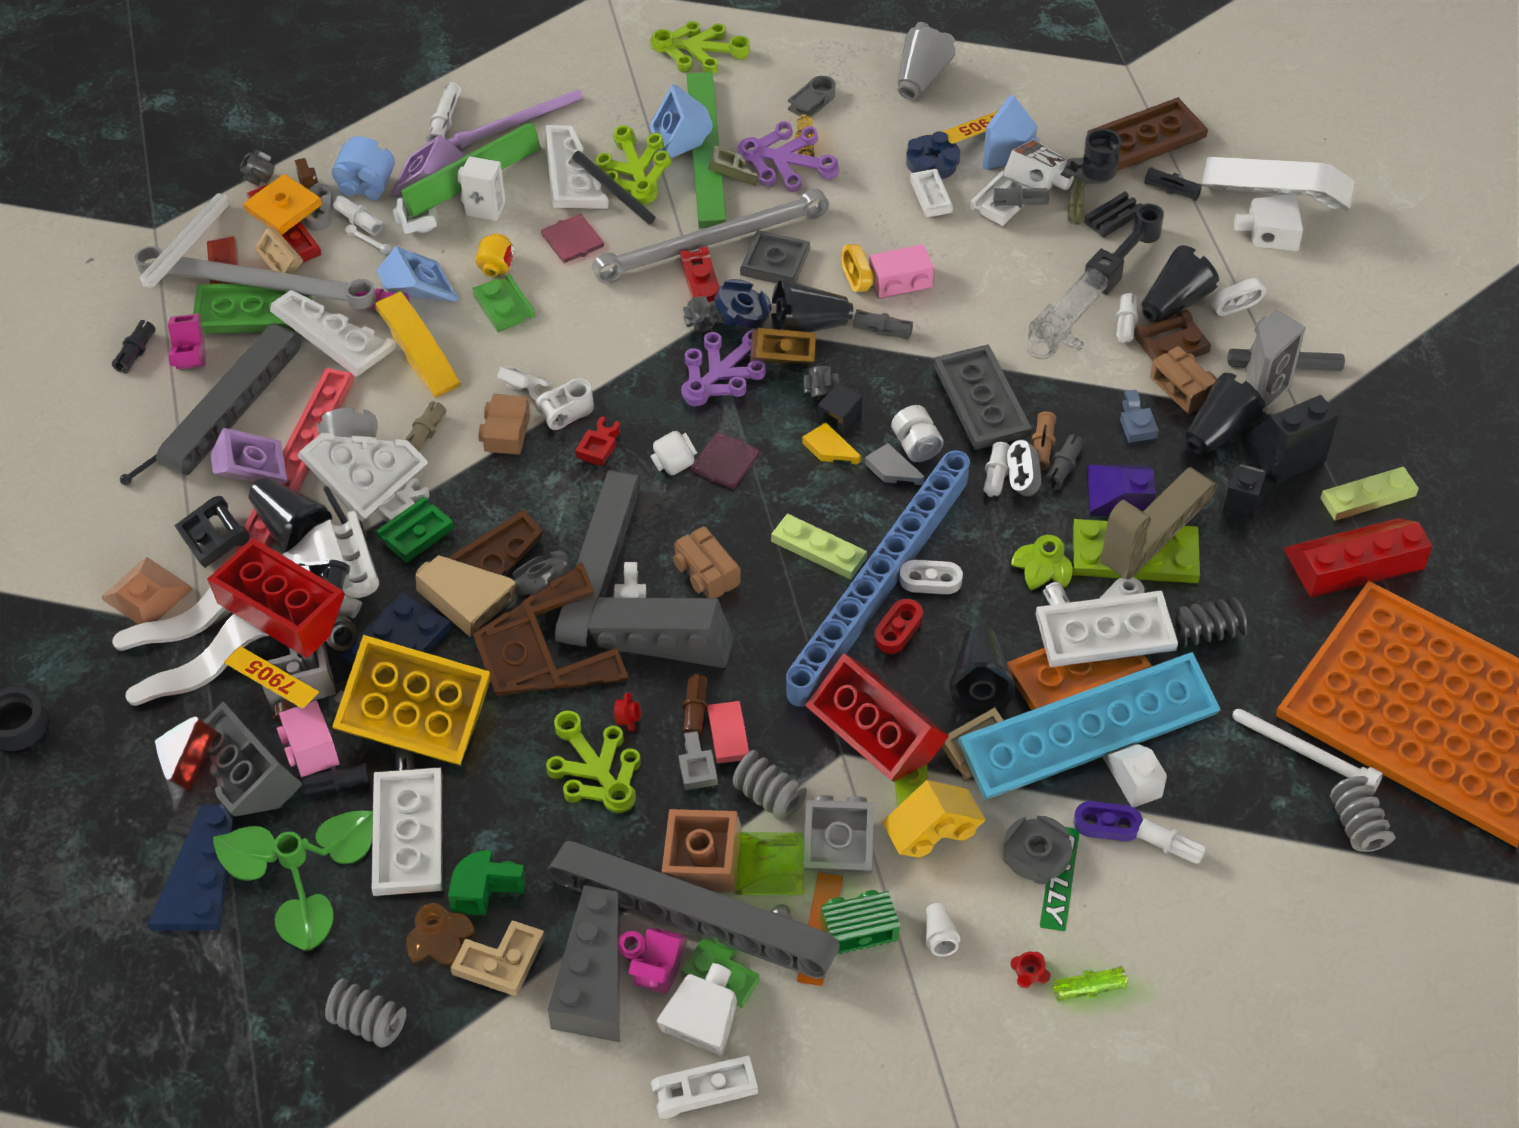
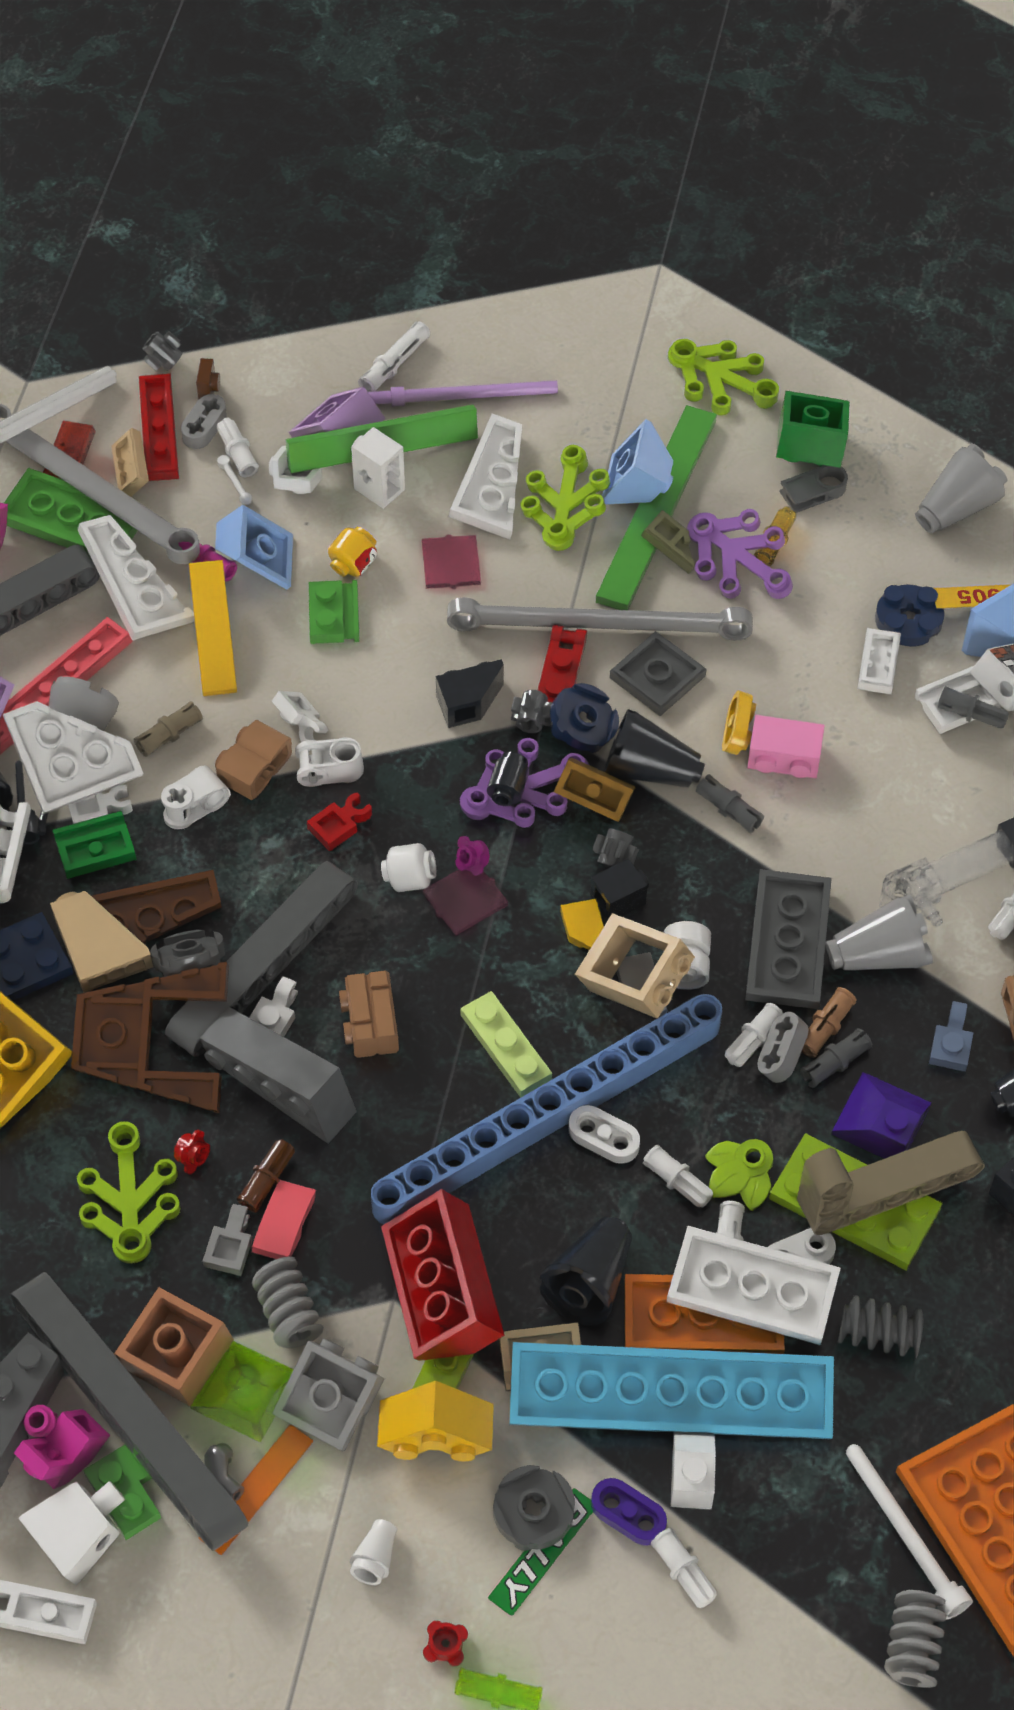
camera: 25 degrees right, 5 degrees up
light orange plate [243,174,322,235] -> none
light blue brick [332,136,395,200] -> none
black bar [572,150,656,225] -> none
green brick [820,890,900,955] -> none
red plate [874,599,923,654] -> none
none -> white piece [161,765,230,829]
none -> black slope [436,659,504,728]
none -> magenta plate [456,836,490,876]
none -> black brick [487,752,530,806]
none -> tan window [575,913,695,1019]
none -> white axle [643,1145,713,1207]
none -> green brick [776,390,850,468]
none -> light grey cone [825,895,933,970]

